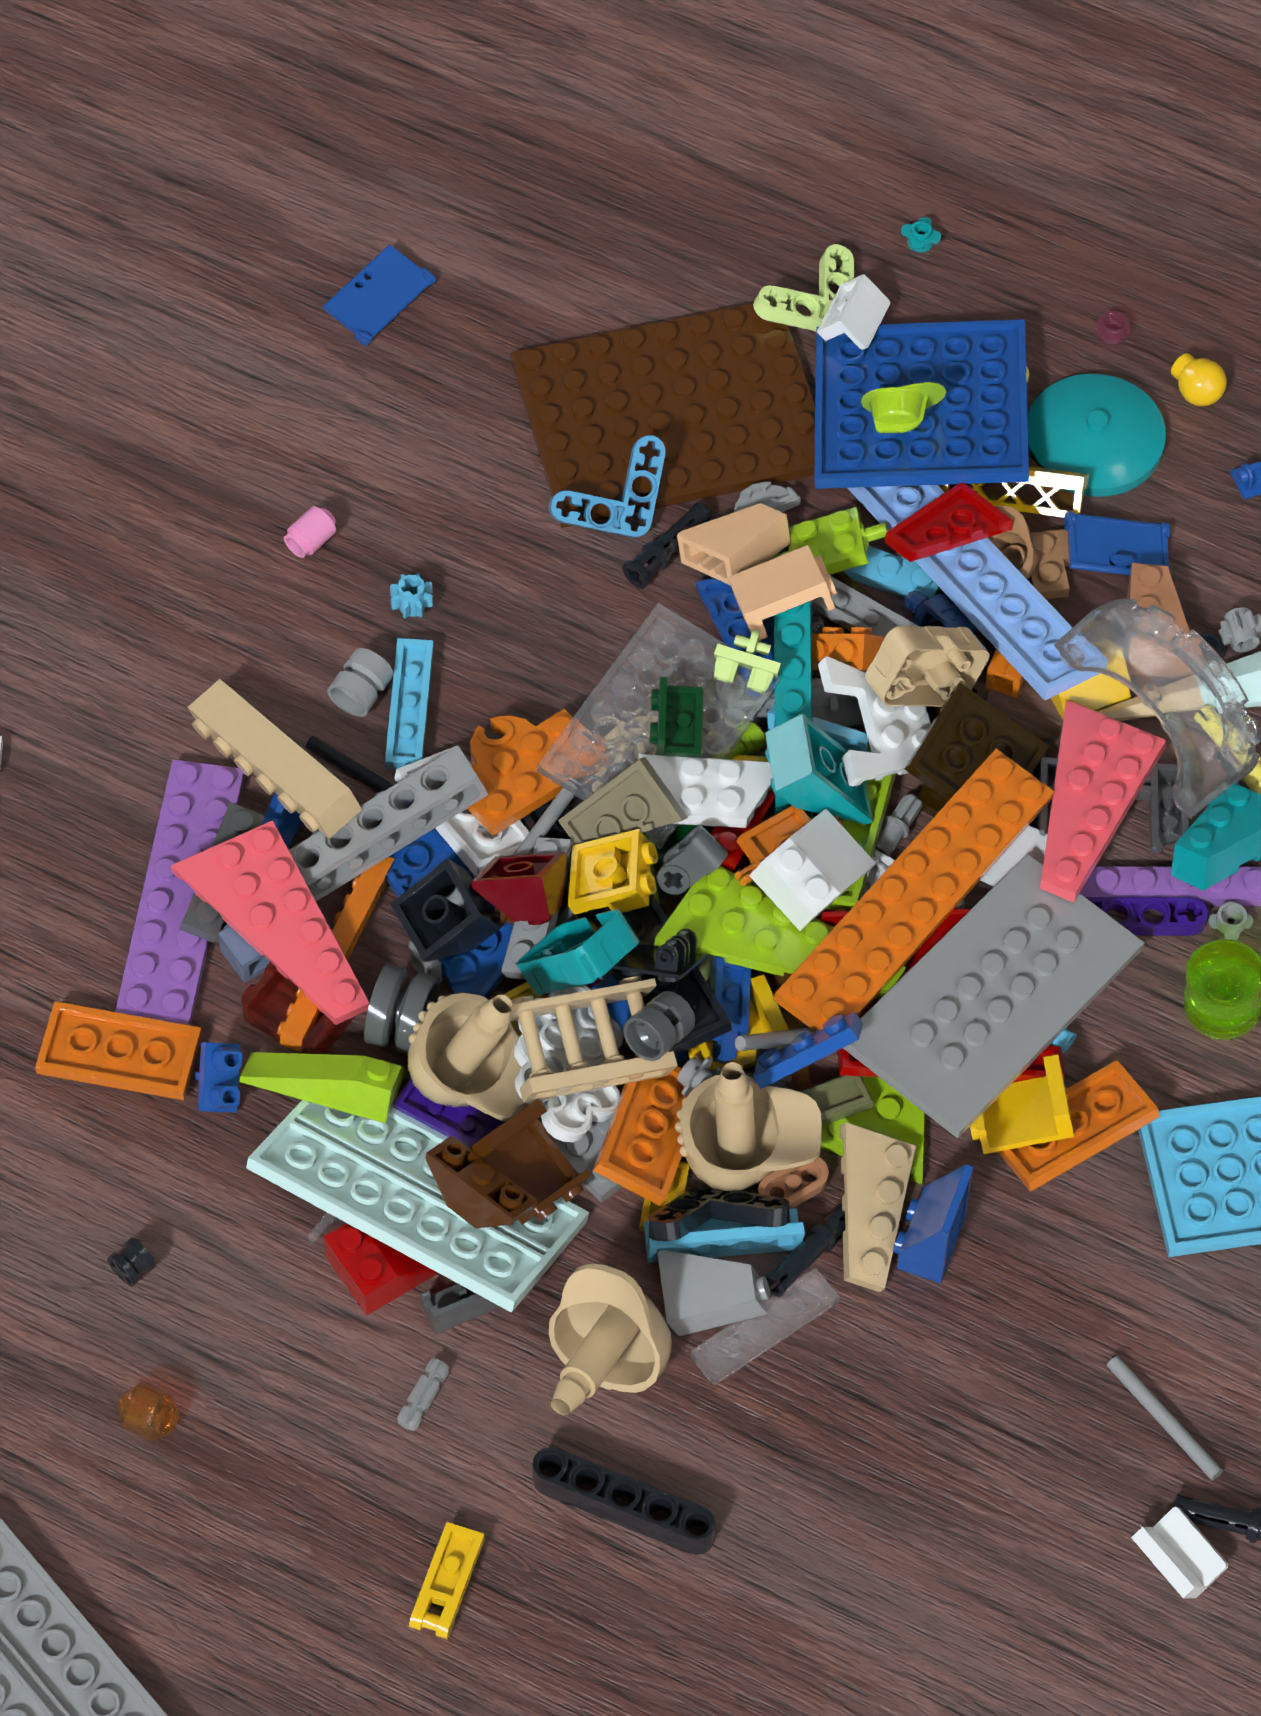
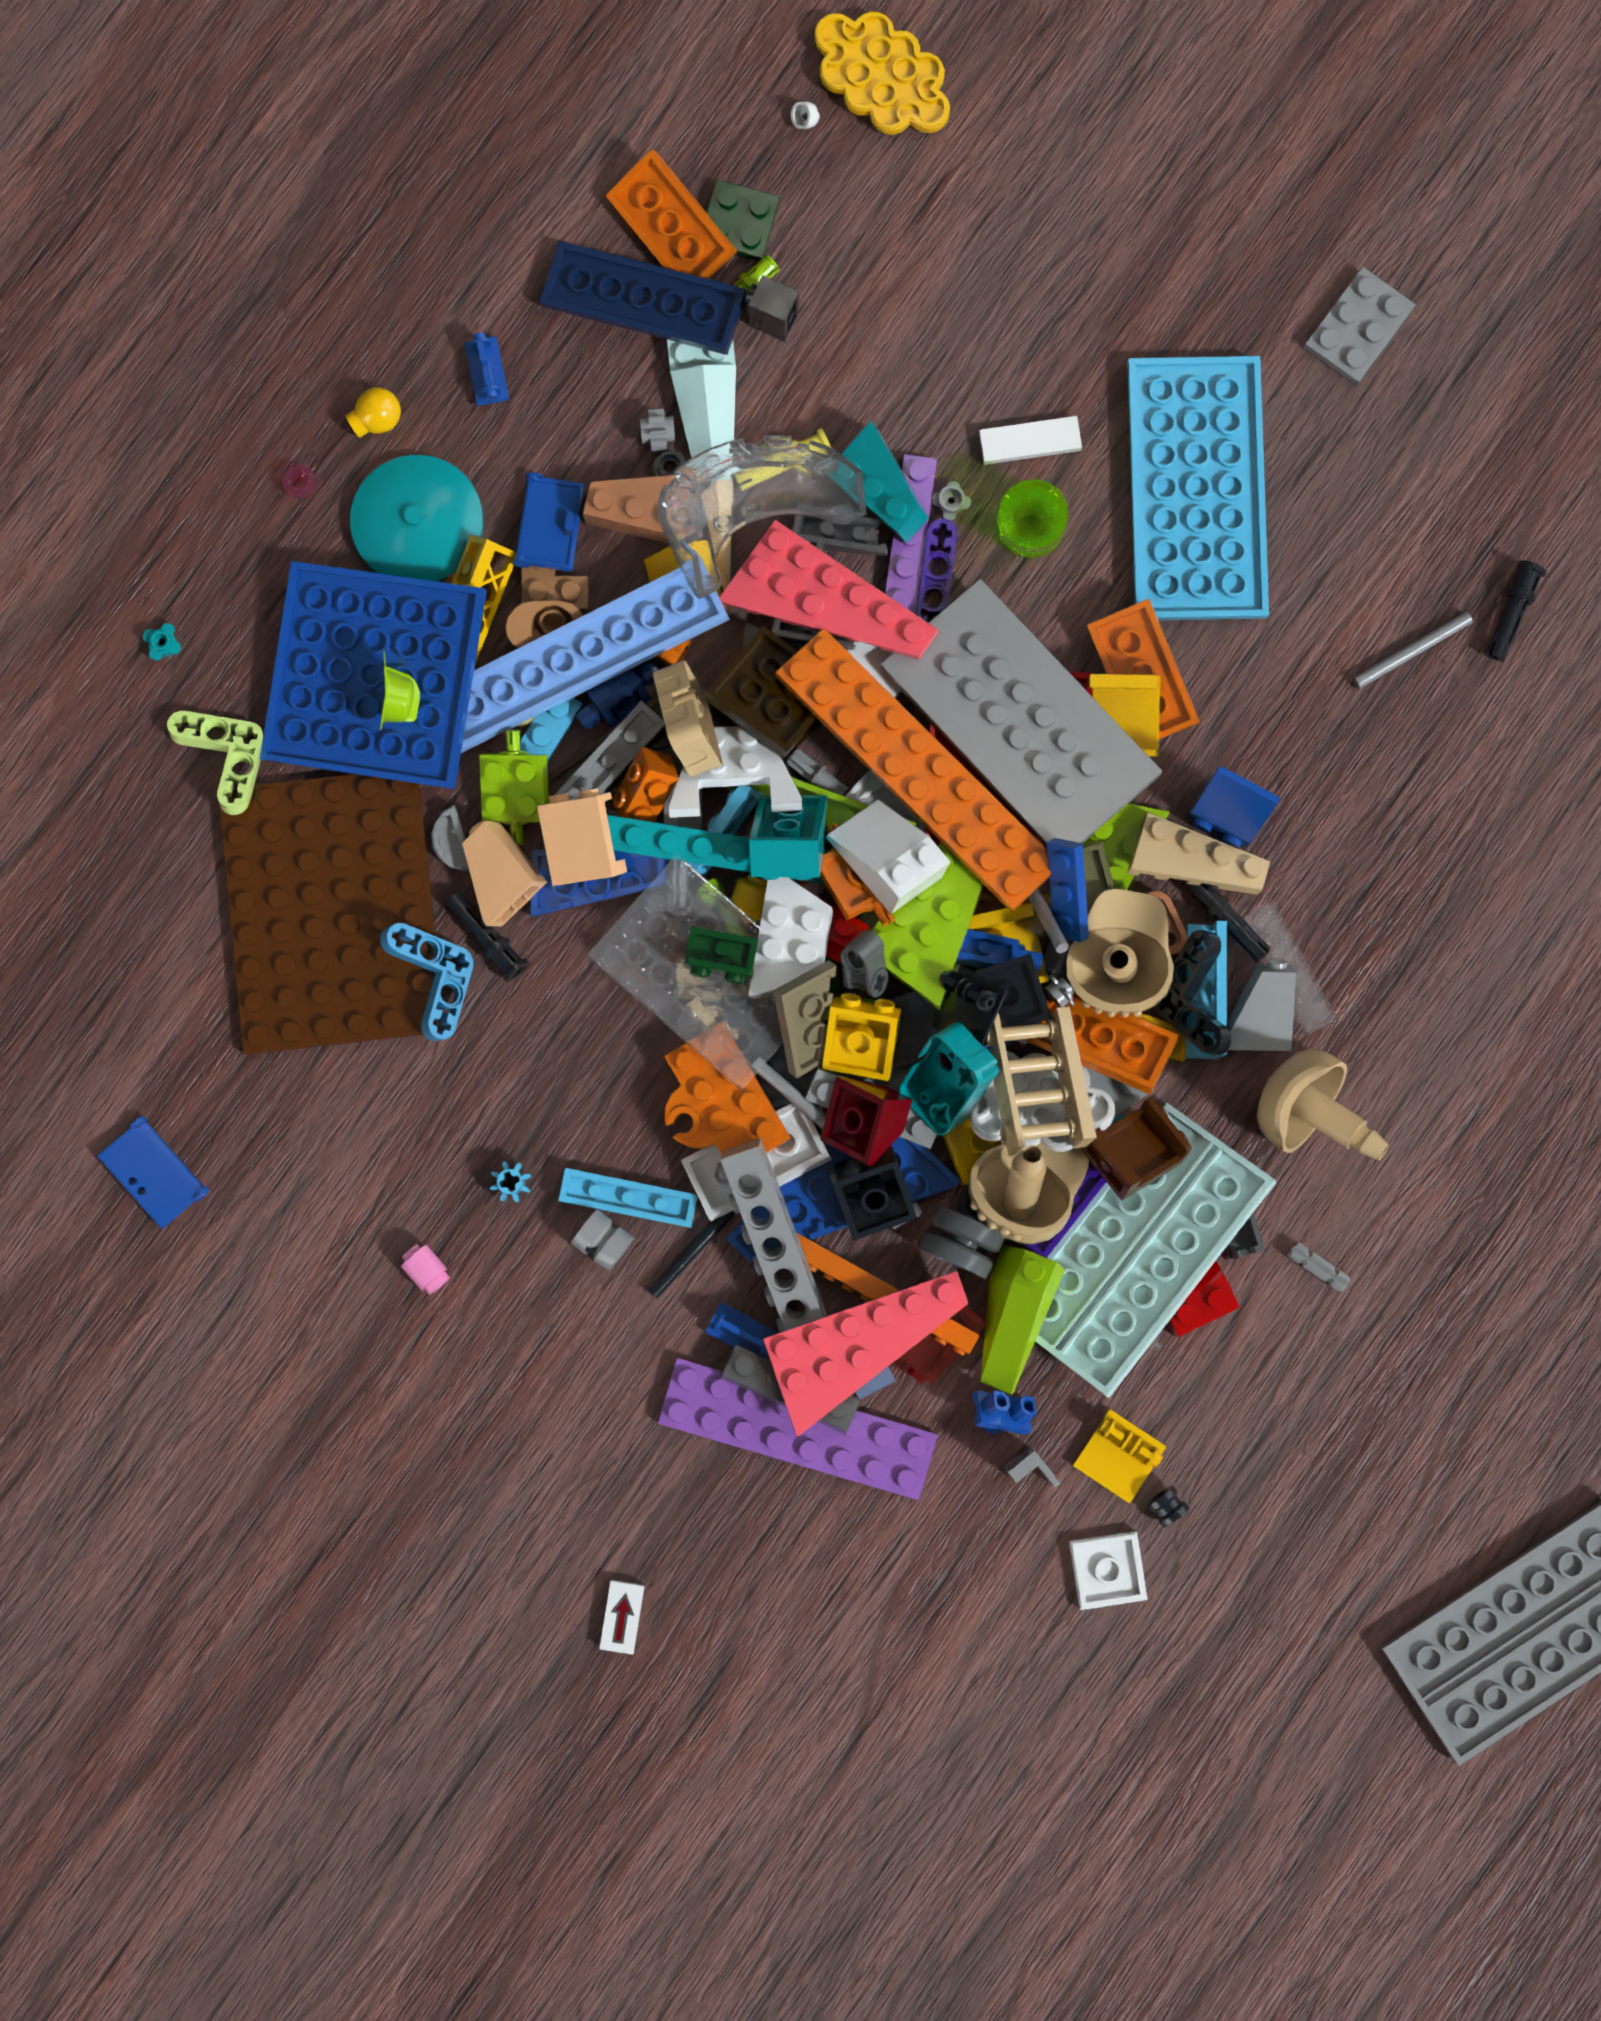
camera: 85 degrees left, 25 degrees up
orange plate [35,1001,202,1100] -> none
clear orange head [118,1383,179,1441] -> none
tan brick [188,679,362,839] -> none
yellow plate [409,1522,485,1640] -> none
reddish brown slope [425,1135,538,1229] -> none
black beam [532,1447,716,1555] -> none
dark grey wheel [623,991,695,1061] -> none
yellowish green hips [714,629,781,694] -> none
white panel [817,274,890,350] -> none
red wing [885,482,1013,562] -> none
white panel [1131,1507,1229,1598] -> none
none -> light grey panel [1003,1447,1060,1487]
none -> white tile [1069,1531,1148,1610]
none -> yellow hinge [1073,1409,1167,1504]

